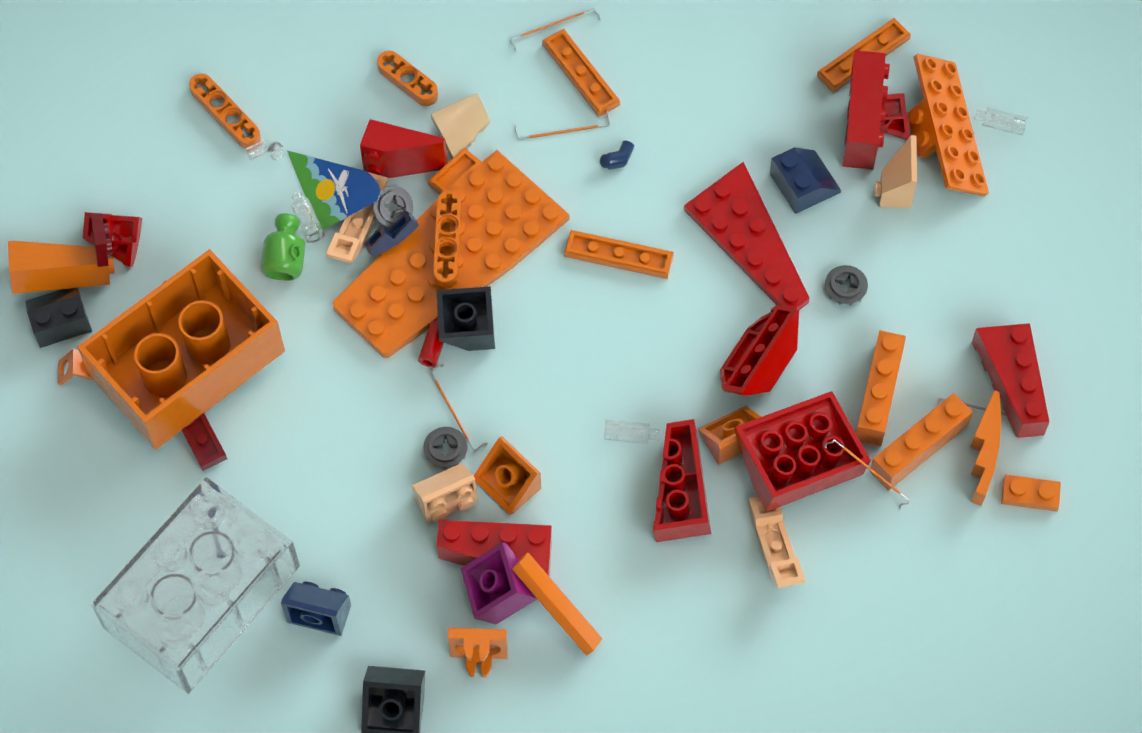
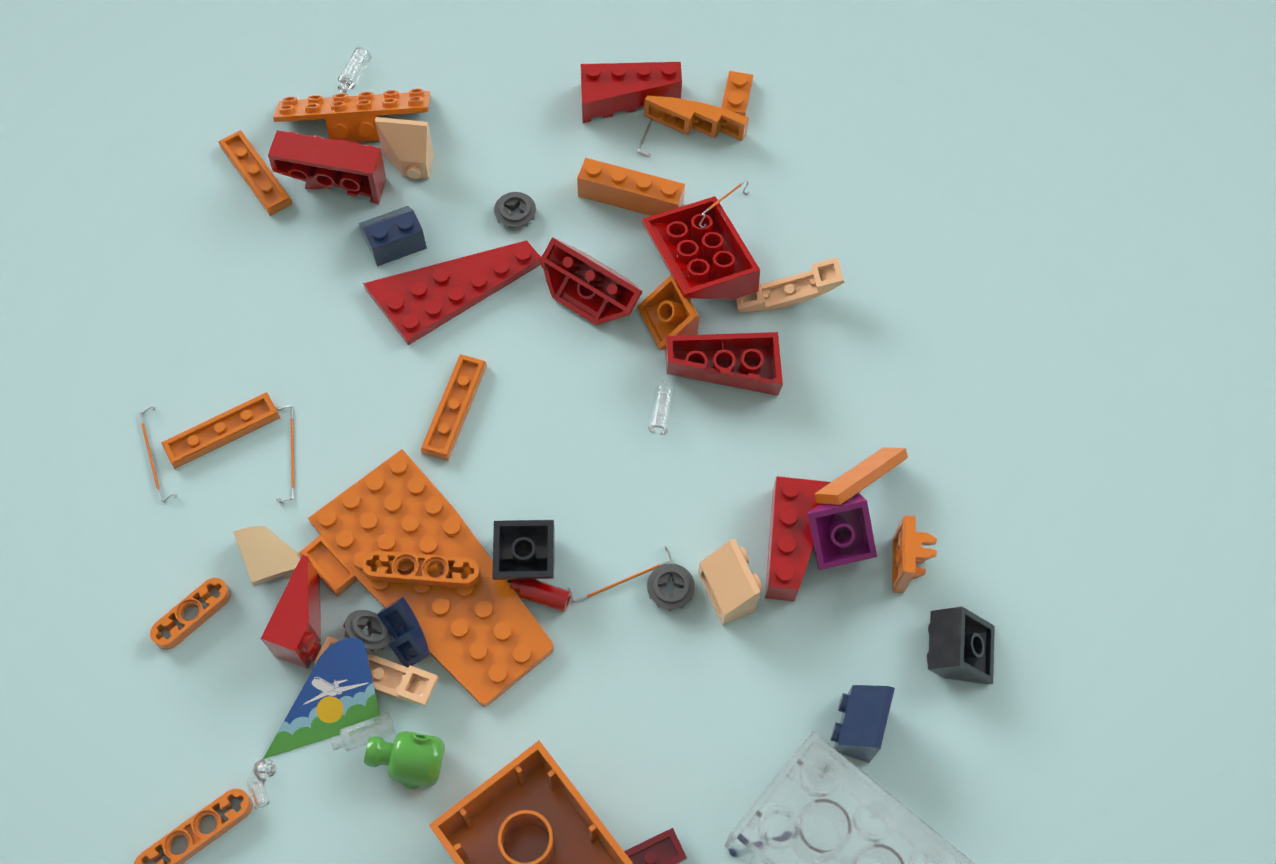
camera: 90 degrees left, 0 degrees up
orange slope [474,436,541,515] -> none
dark blue arm [600,140,634,169] -> none
orange brick [870,393,973,491] -> none

